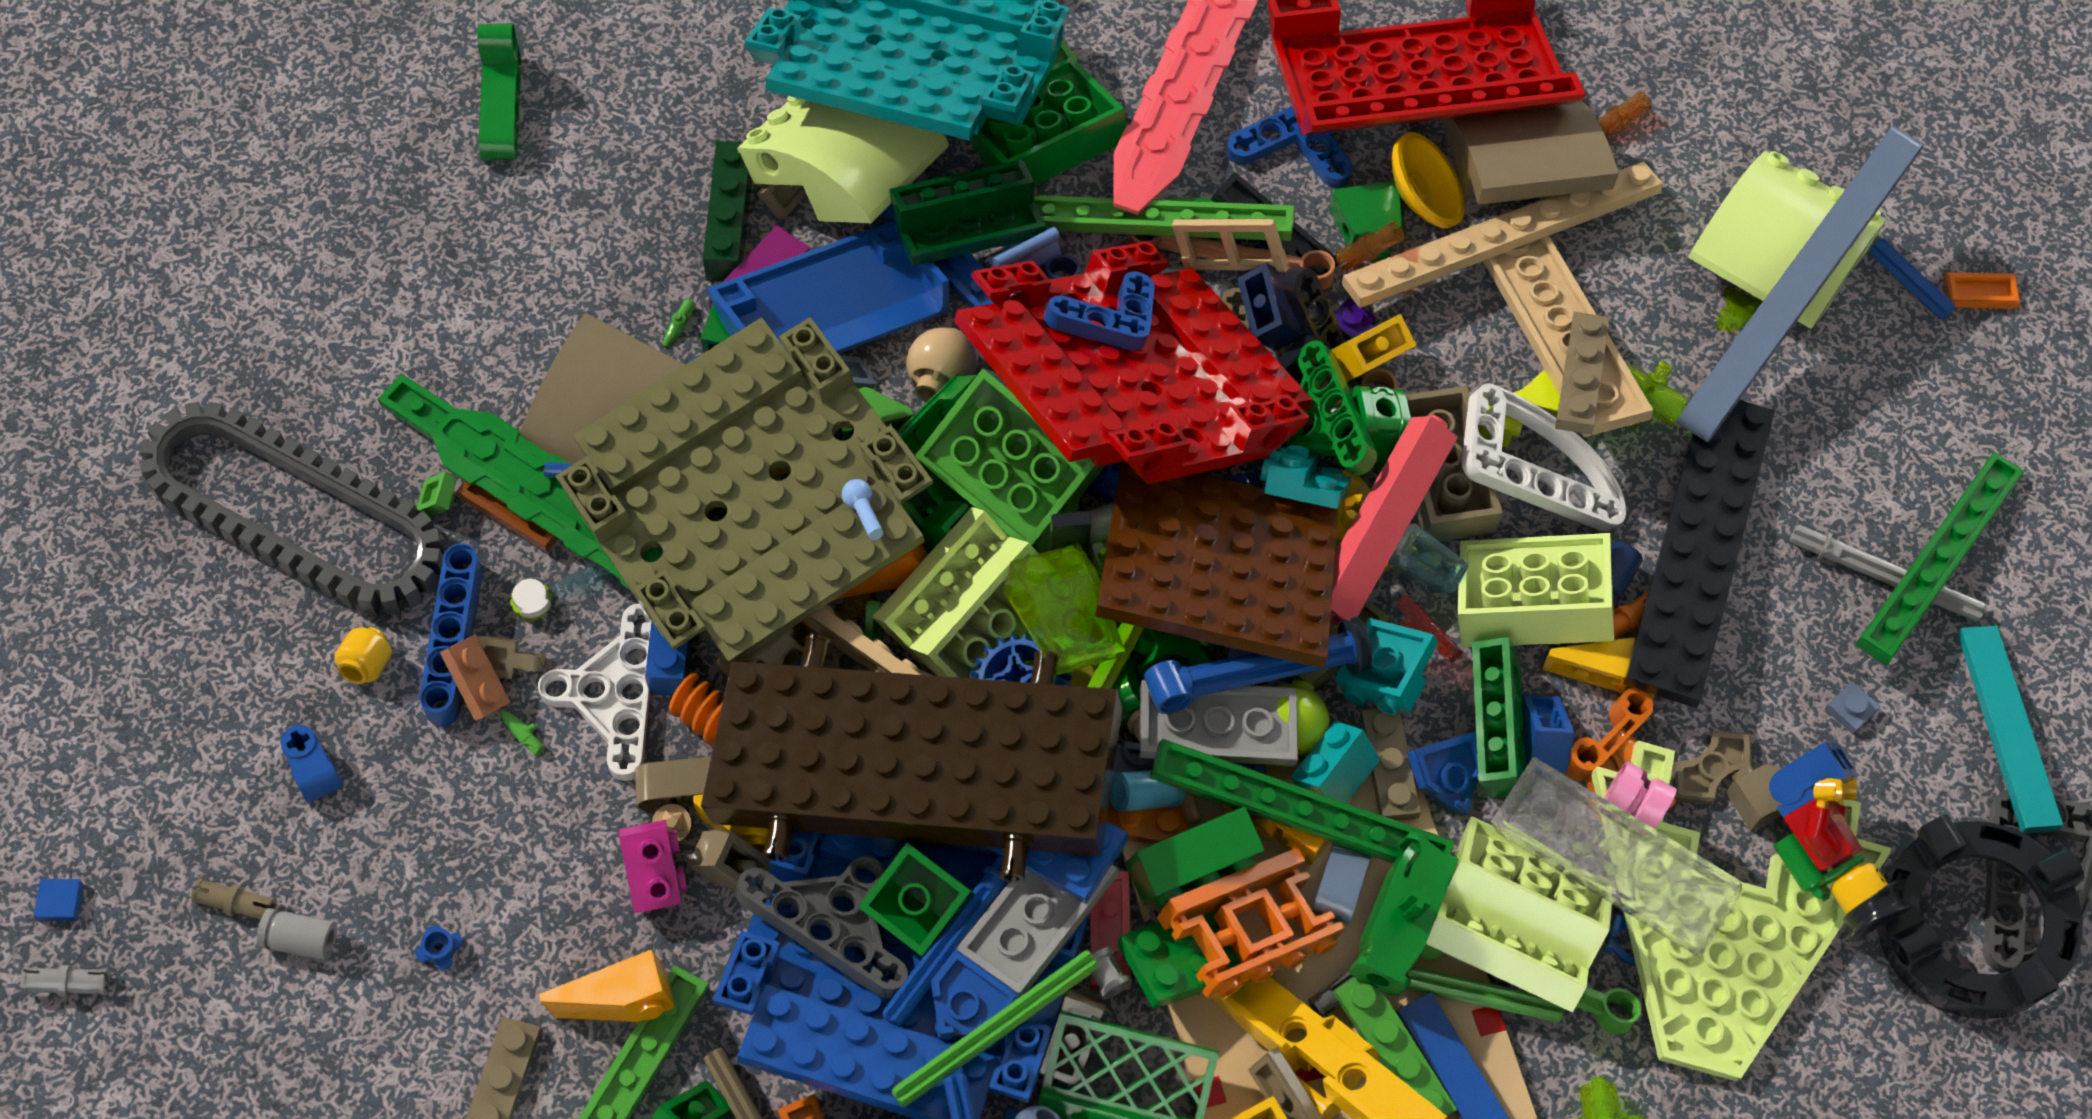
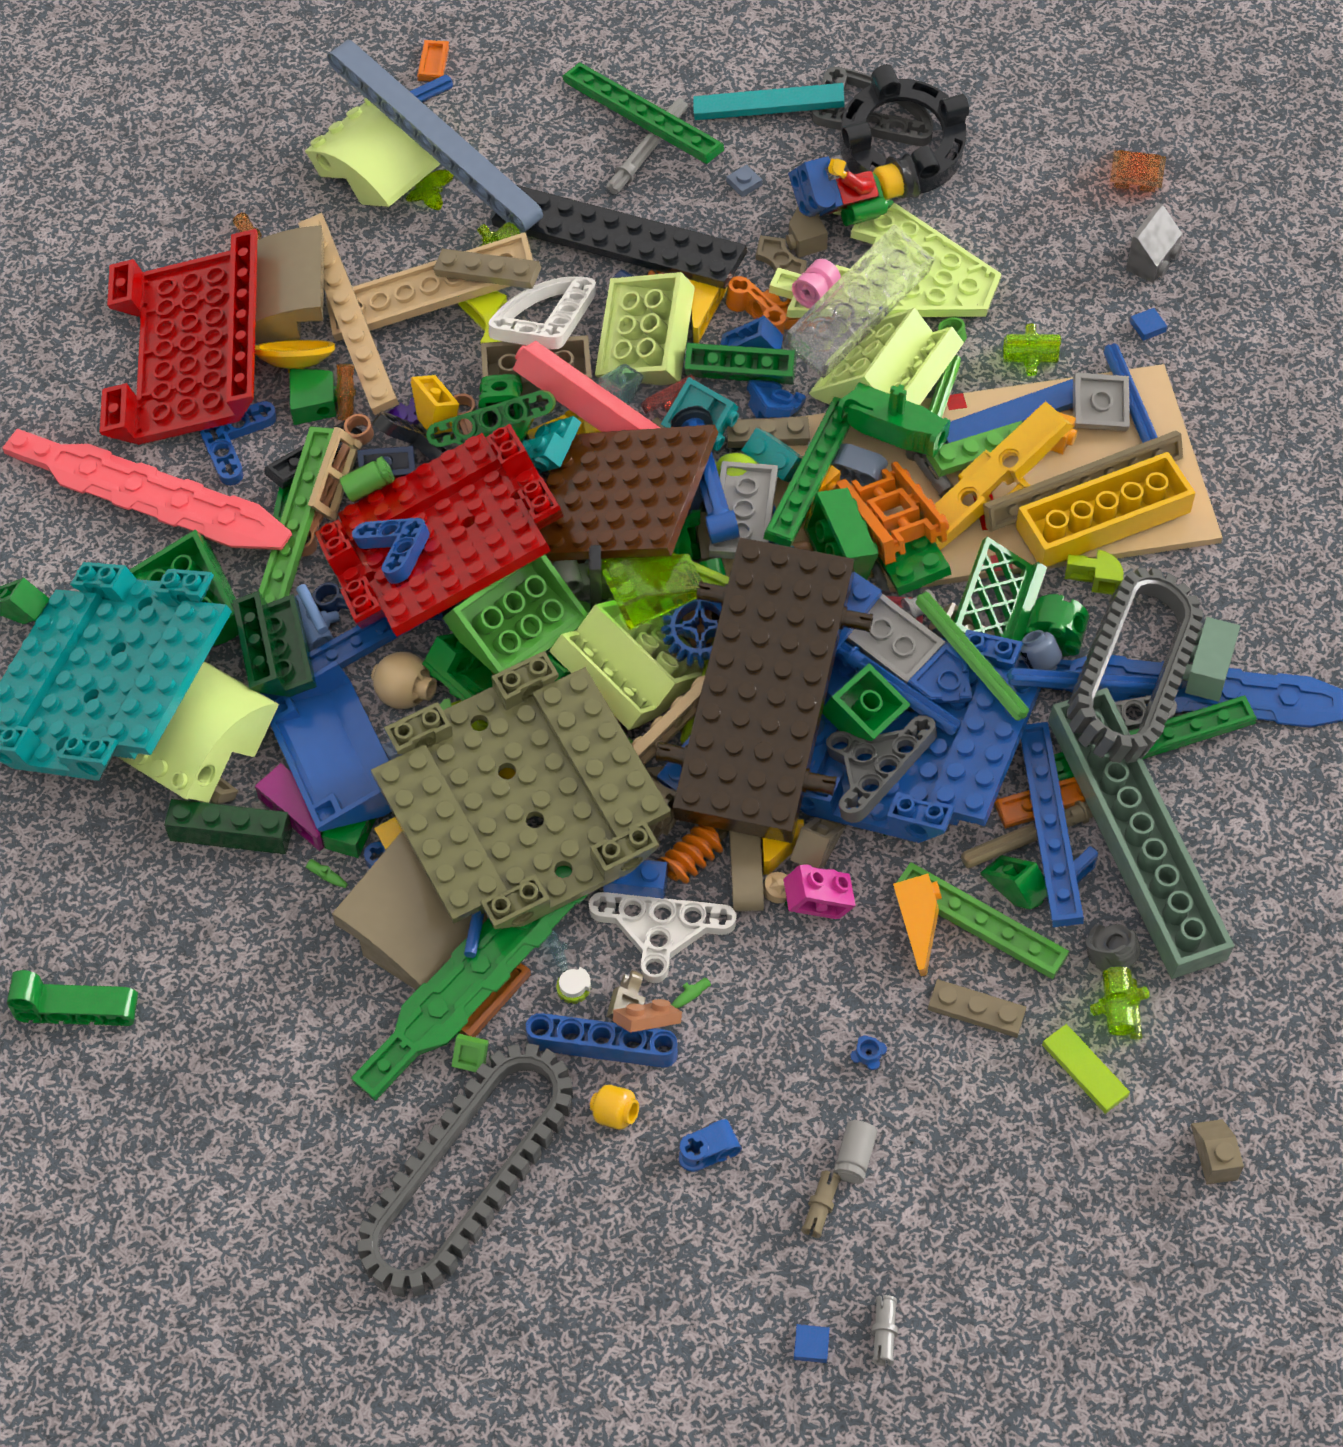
camera: 80 degrees left, 5 degrees down
light blue bar [842,479,883,540] -> none
none -> bright green piece [340,456,395,502]

